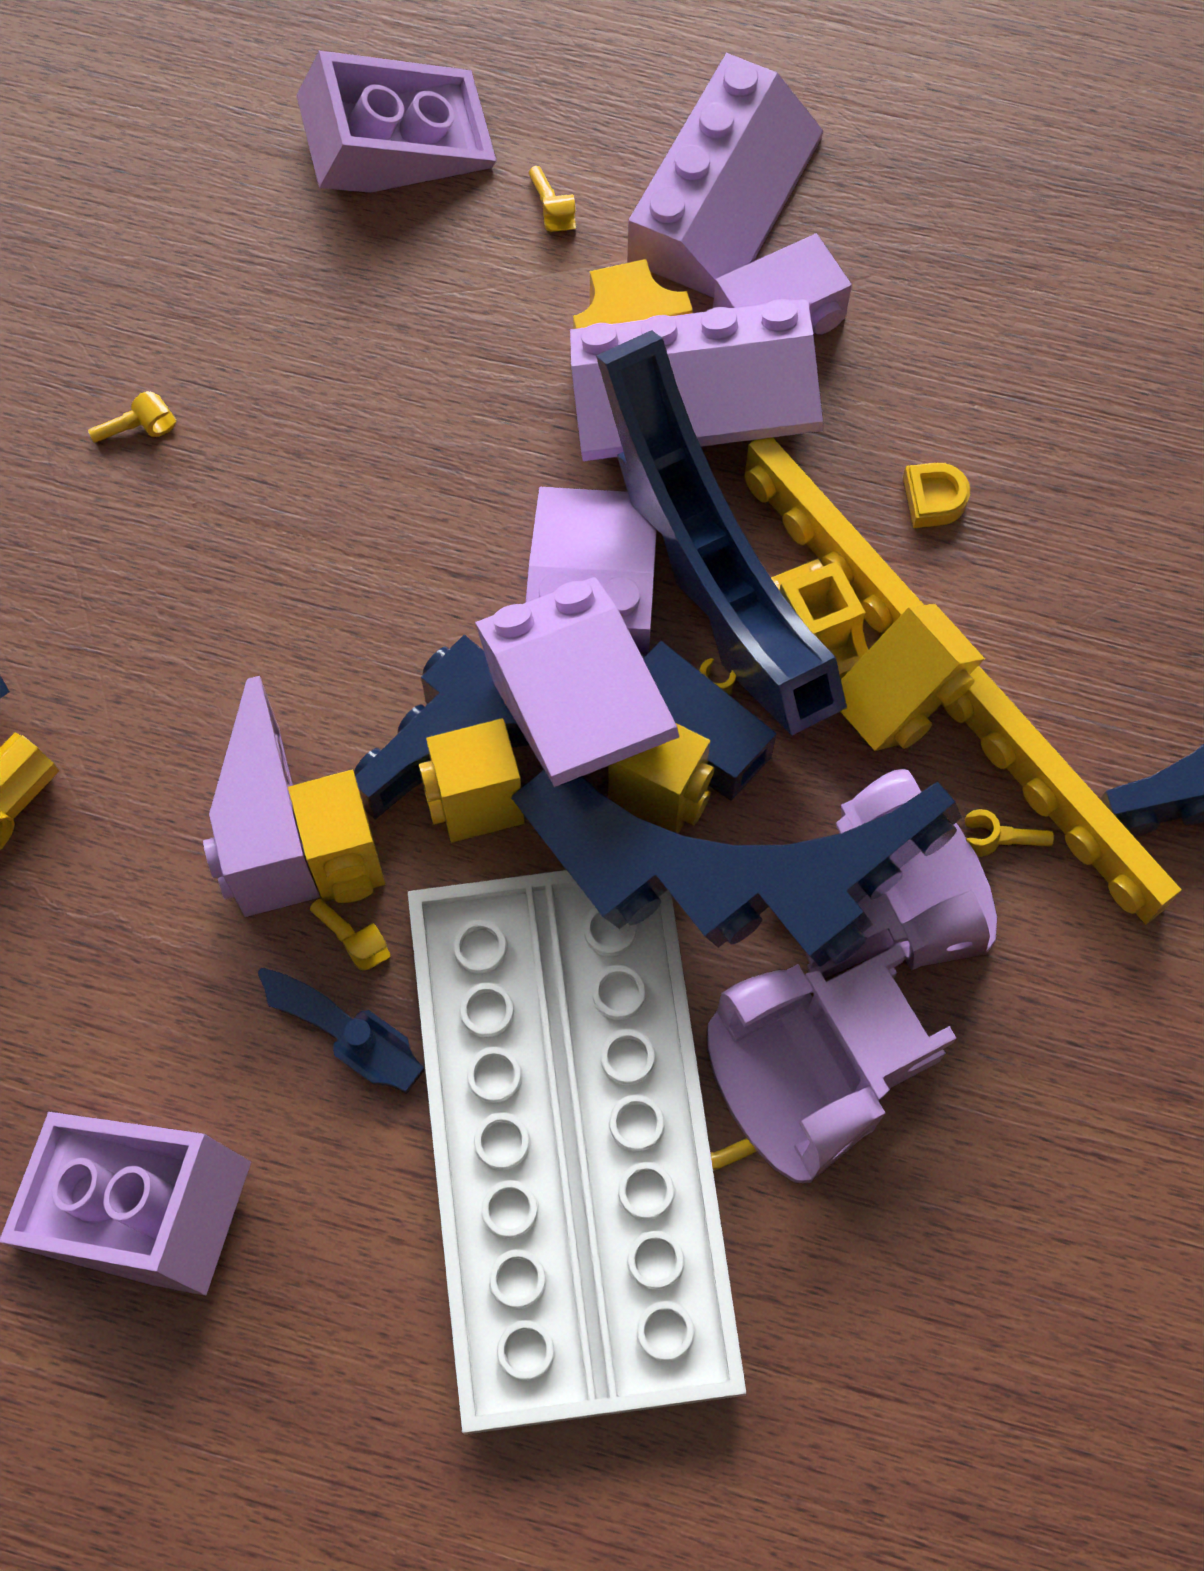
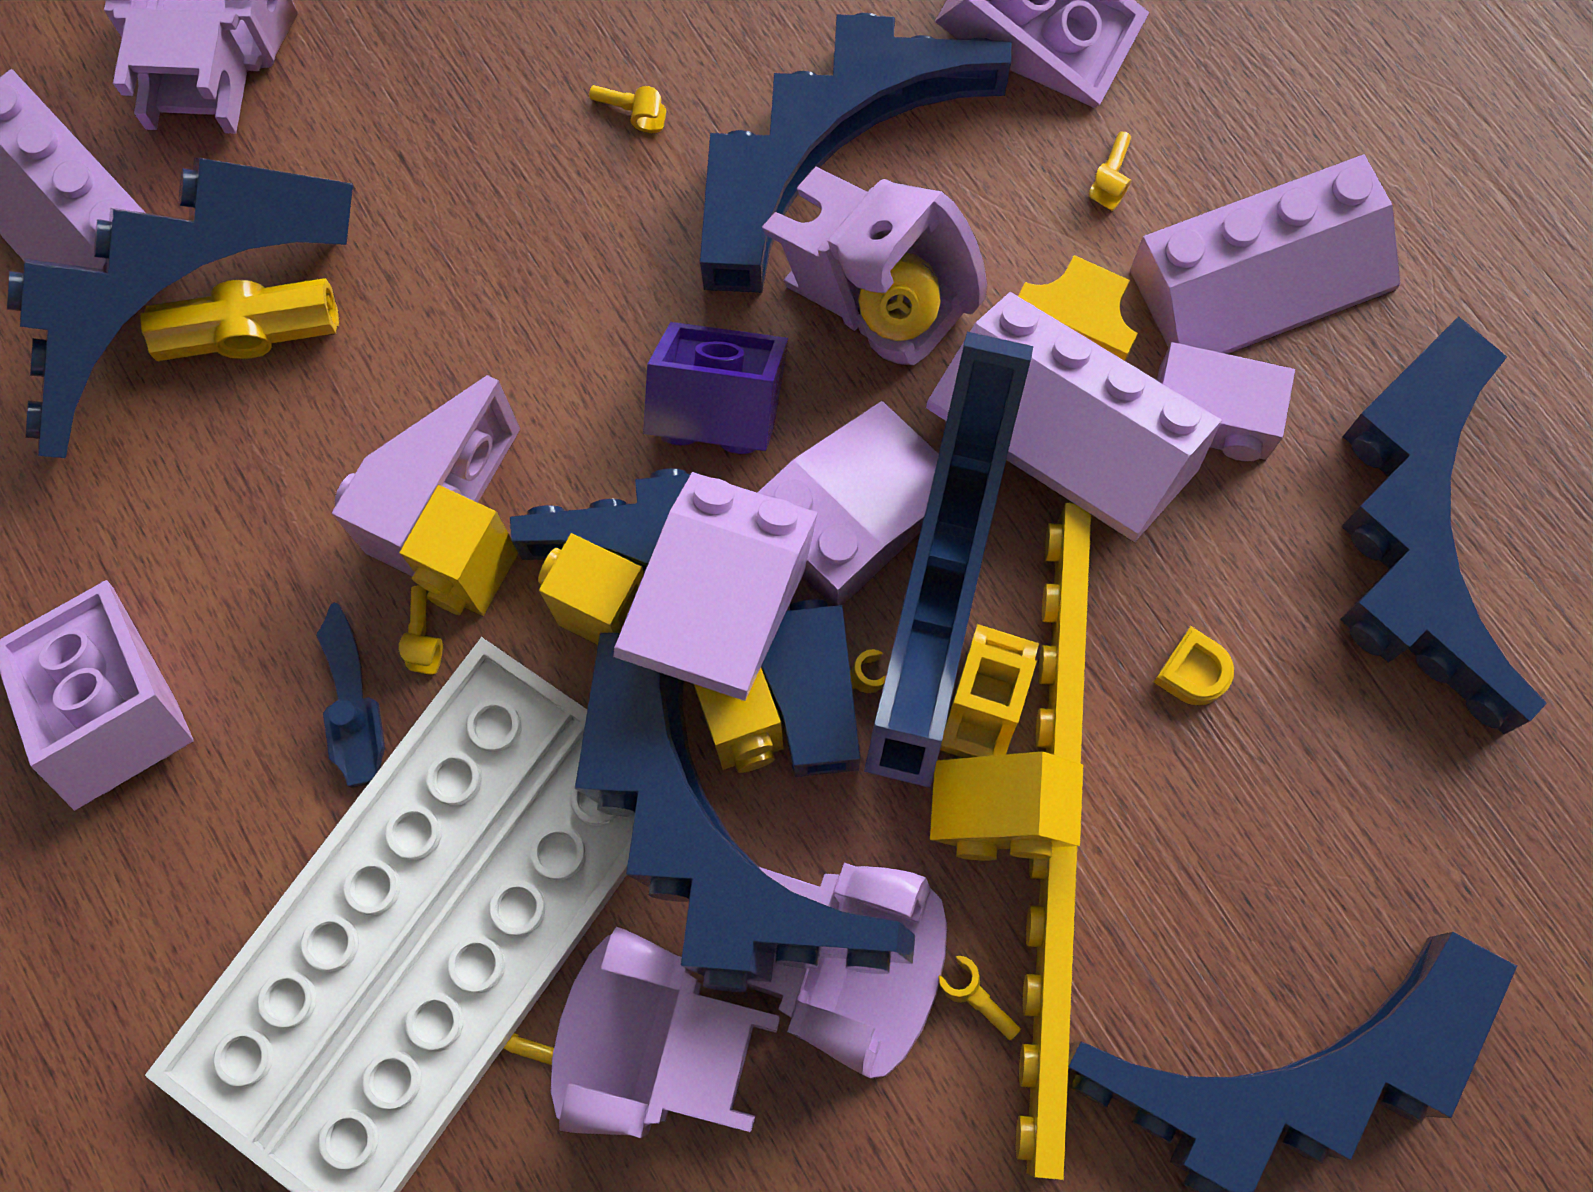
camera: 45 degrees right, 5 degrees up
none -> dark purple slope [643,322,788,454]
none -> dark blue arch [700,13,1012,293]
none -> lavender piece [762,167,987,365]
none -> yellow head [858,253,941,341]
none -> dark blue arch [1340,316,1547,735]

